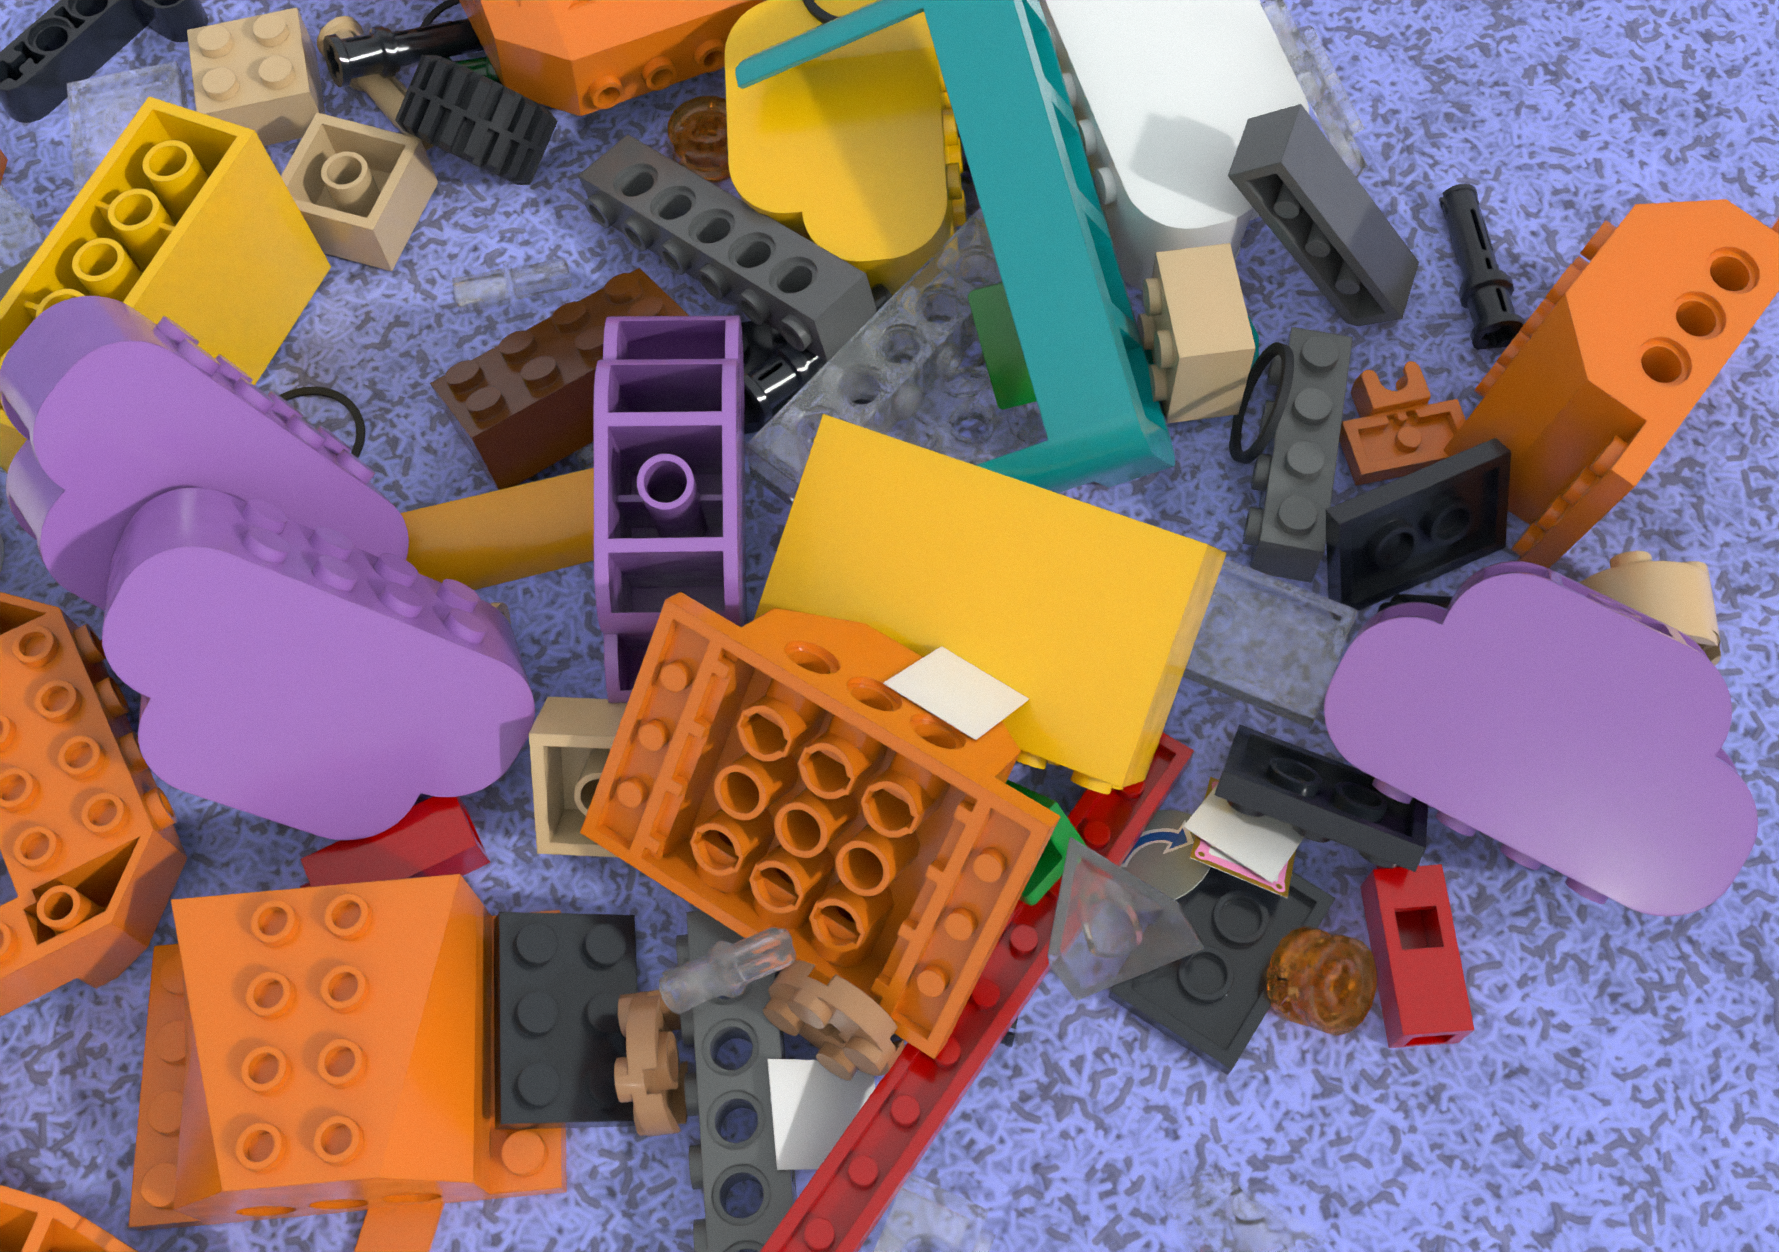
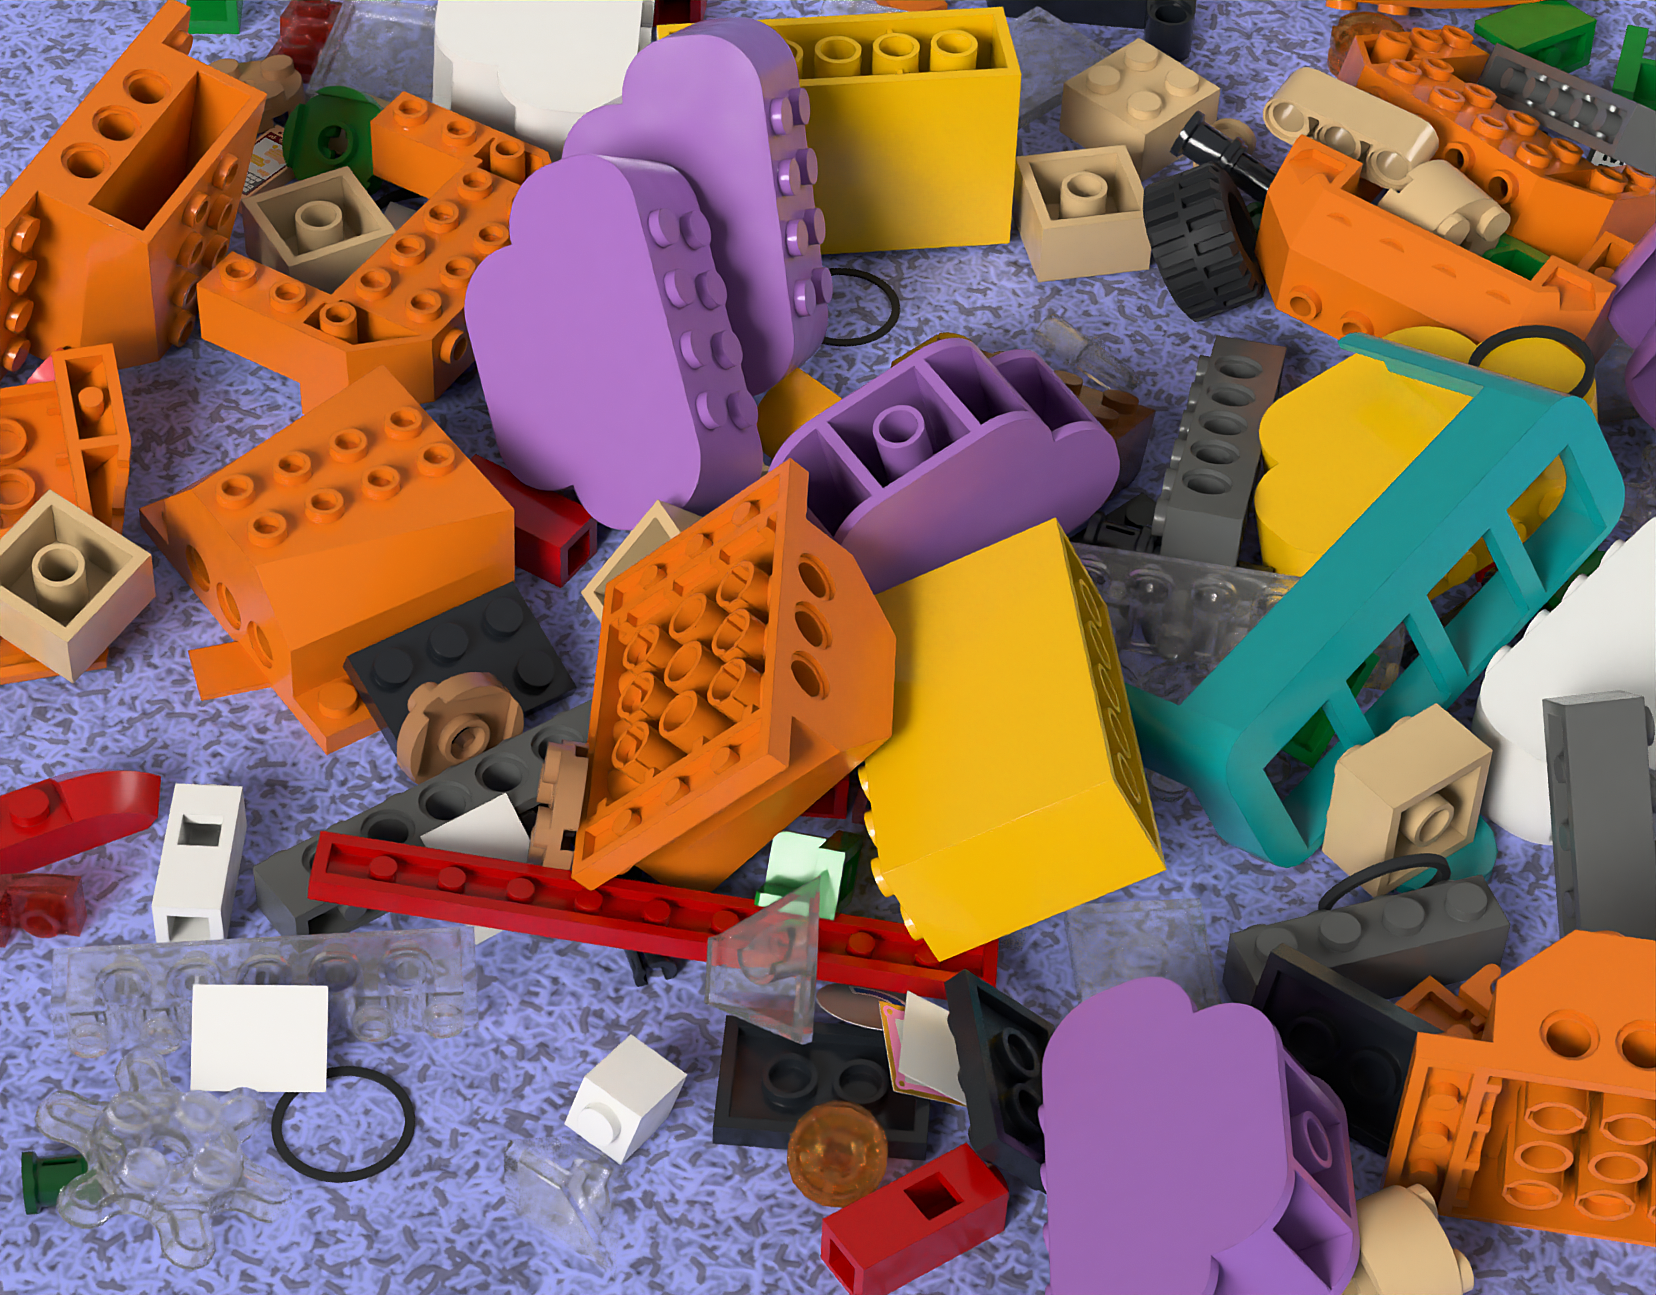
camera: 55 degrees right, 20 degrees down
clear axle [659,927,796,1014] -> none
white sticker [883,646,1029,740] -> none
none -> white brick [564,1034,687,1165]

